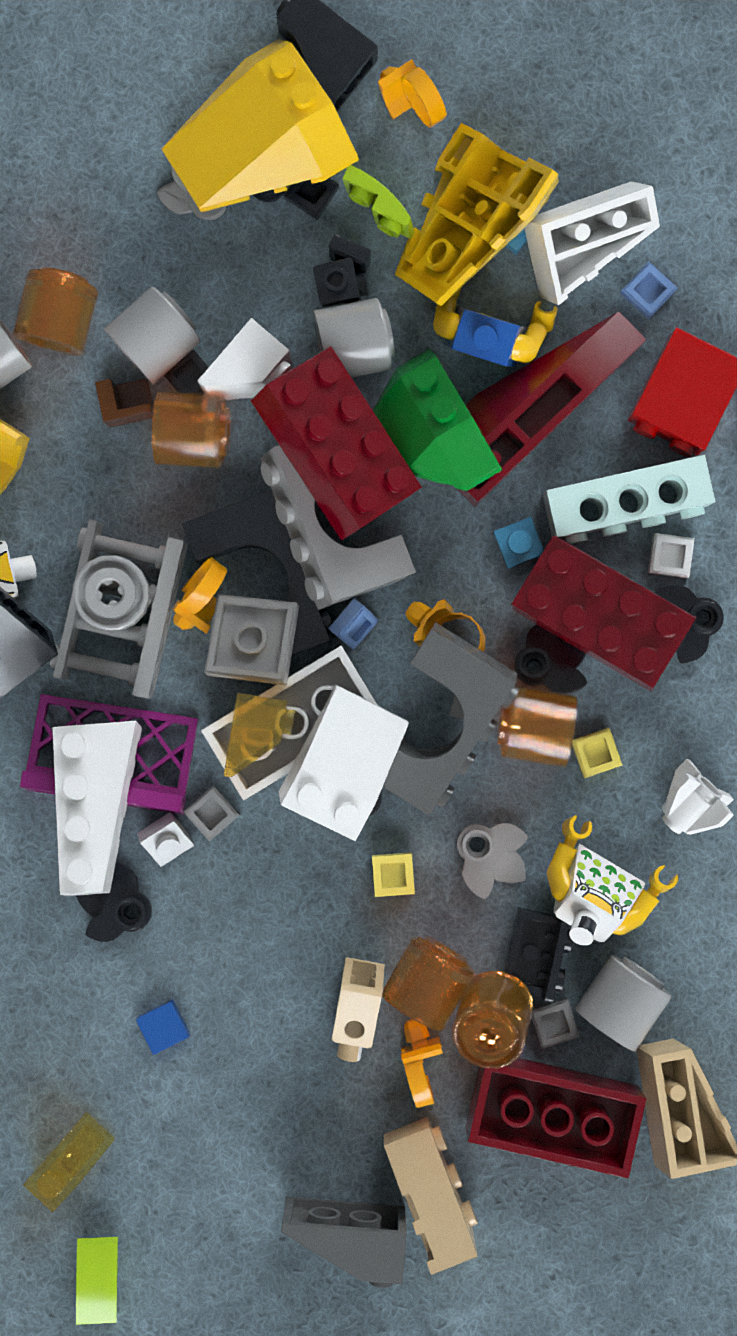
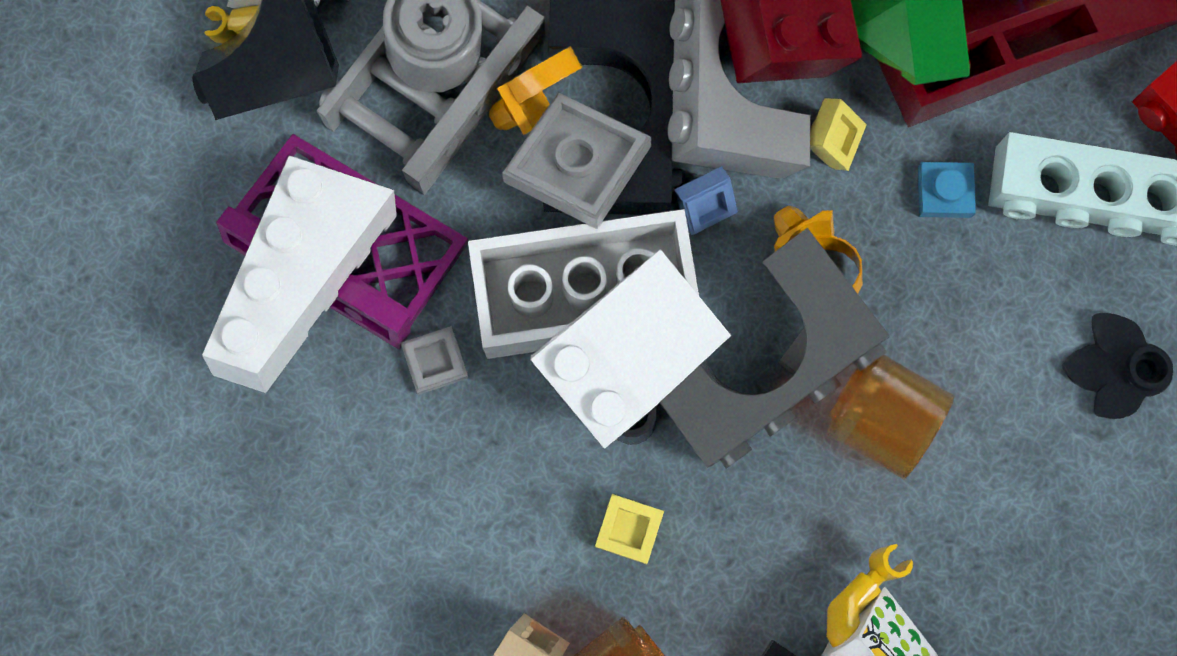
camera: 25 degrees right, 10 degrees down
black plate [76,862,152,942] -> none
blue tile [135,999,190,1055] -> none
plate [137,812,194,867] -> none
clear yellow slope [224,692,295,777] -> none
light grey plate [457,823,528,899] -> none
dark red brick [511,535,696,692] -> none
black plate [514,624,587,694] -> none
light yellow tile [570,727,622,778] -> none
white tile [648,533,695,578] -> none
white brick [662,759,734,835] -> none
none -> light yellow plate [810,98,867,171]

